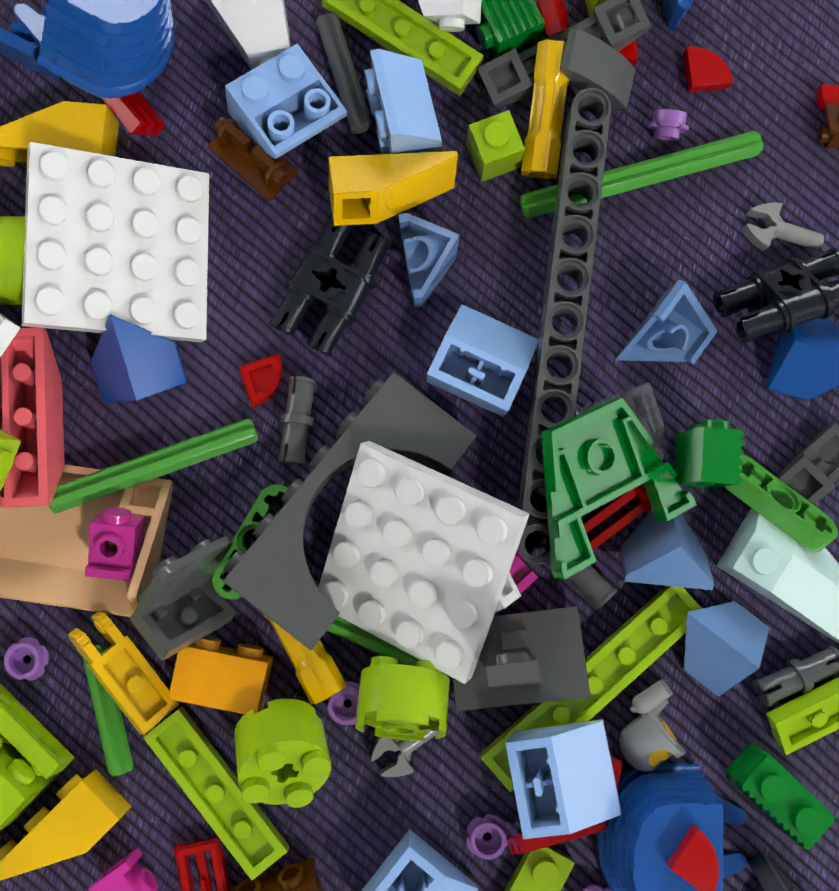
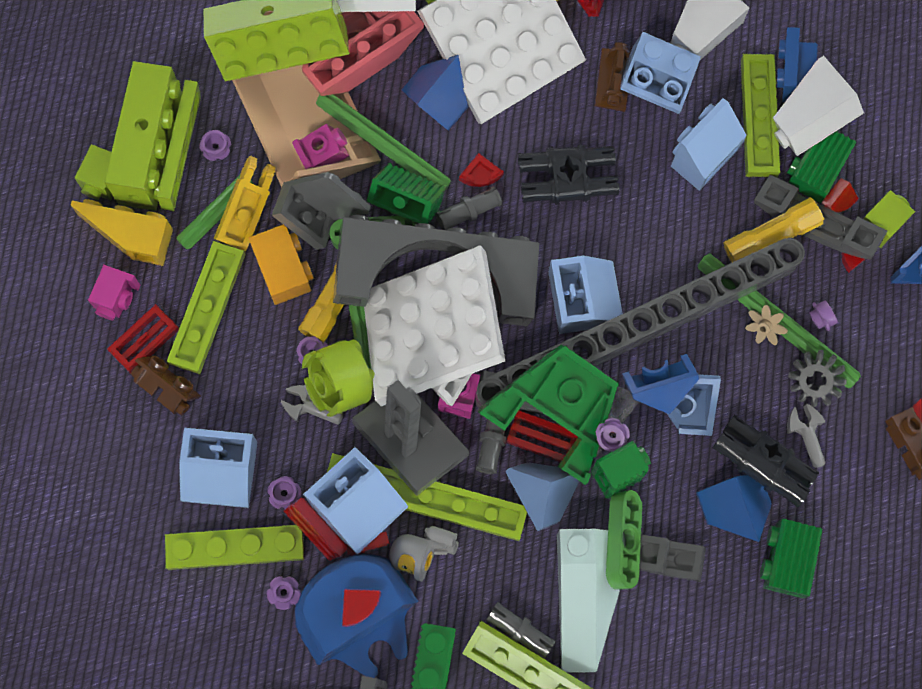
camera: 60 degrees right, 10 degrees down
lime brick [234,699,331,808] -> none
dark grey axle [316,12,372,134] -> none
yellow slope [329,151,458,226] -> none
medium blue slope [399,213,460,308] -> none
lime brick [466,110,525,182] -> none
dark grey slope [560,28,636,109] -> none
medium blue slope [681,600,769,697] -> none
red tile [683,46,733,93] -> none
none -> green brick [367,163,446,224]
none -> medium lavender plate [596,418,630,451]
none -> blue slope [622,354,699,414]
none -> tan plant [745,305,788,345]
none -> dark grey gear [788,350,847,407]

